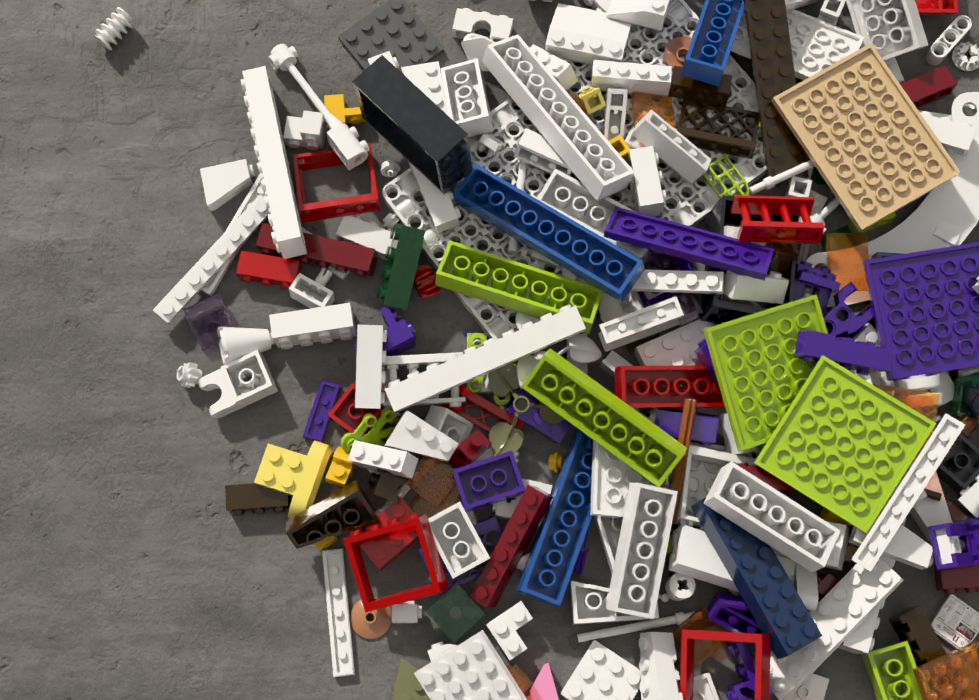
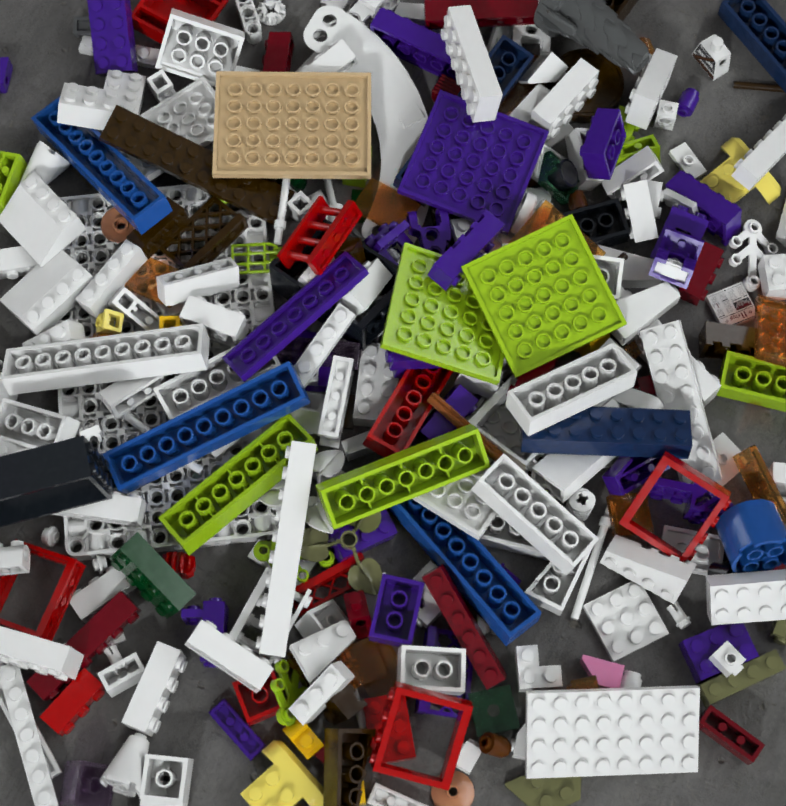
camera: 60 degrees left, 5 degrees down
yellow plate [549,452,564,473] -> none
white plate [851,413,965,572] -> none
none -> reddish brown brick [479,732,512,758]

